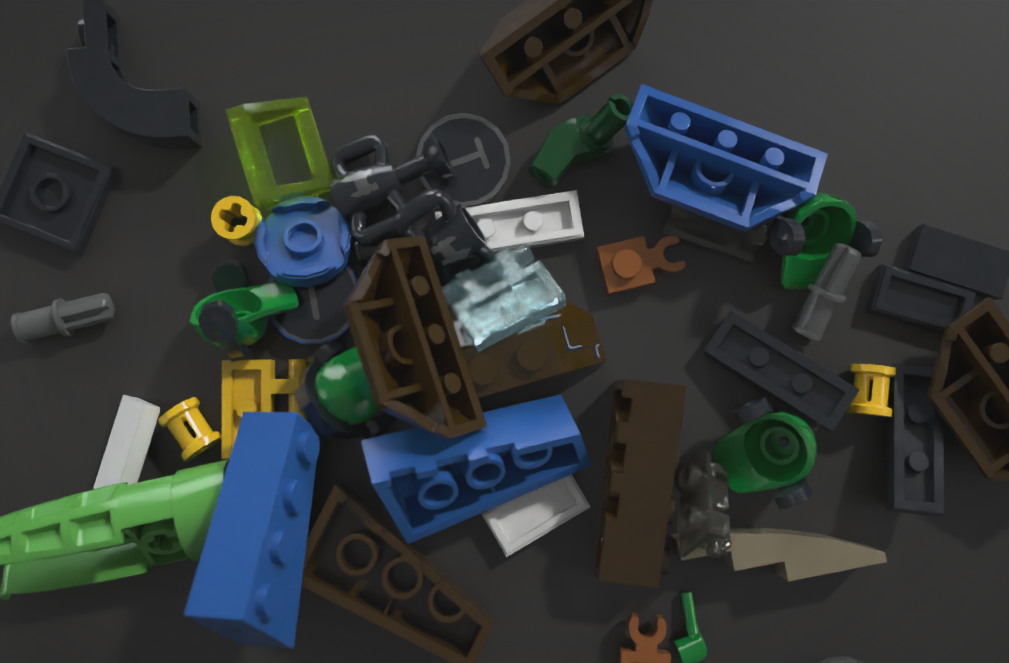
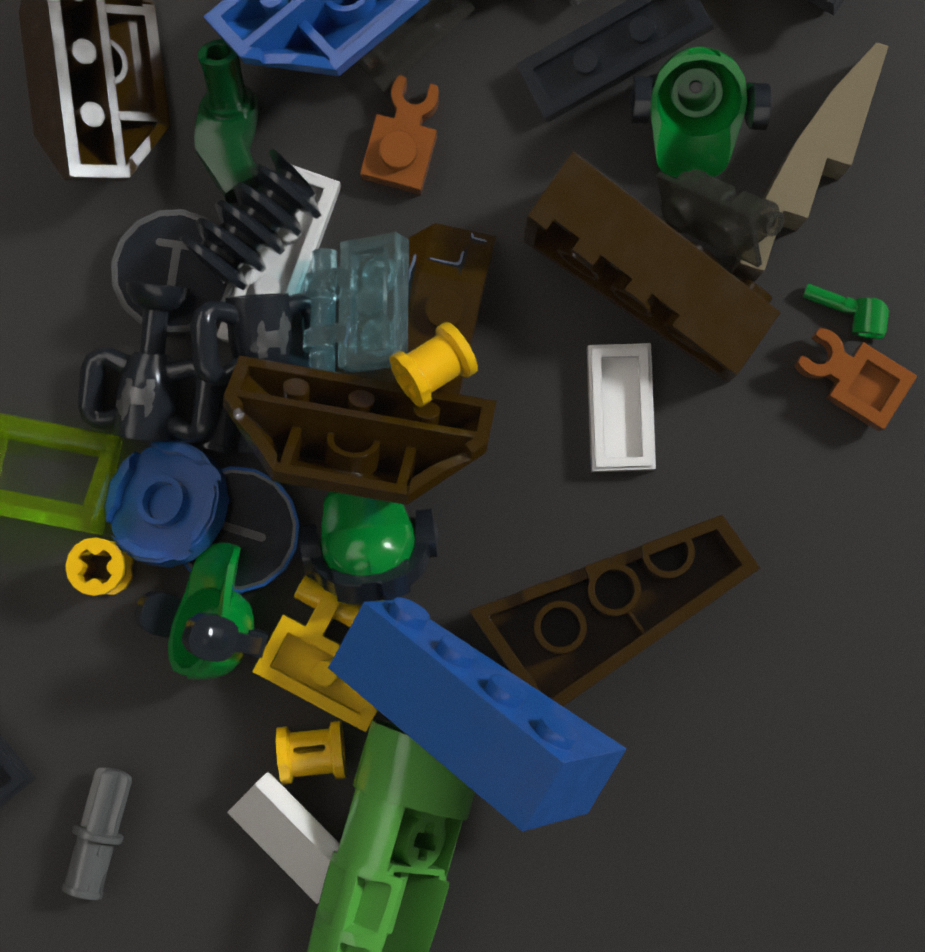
camera: 60 degrees left, 0 degrees up
blue wedge [361,394,592,544] -> none
none -> black piece [179,149,322,291]
none -> yellow bush [389,322,478,407]

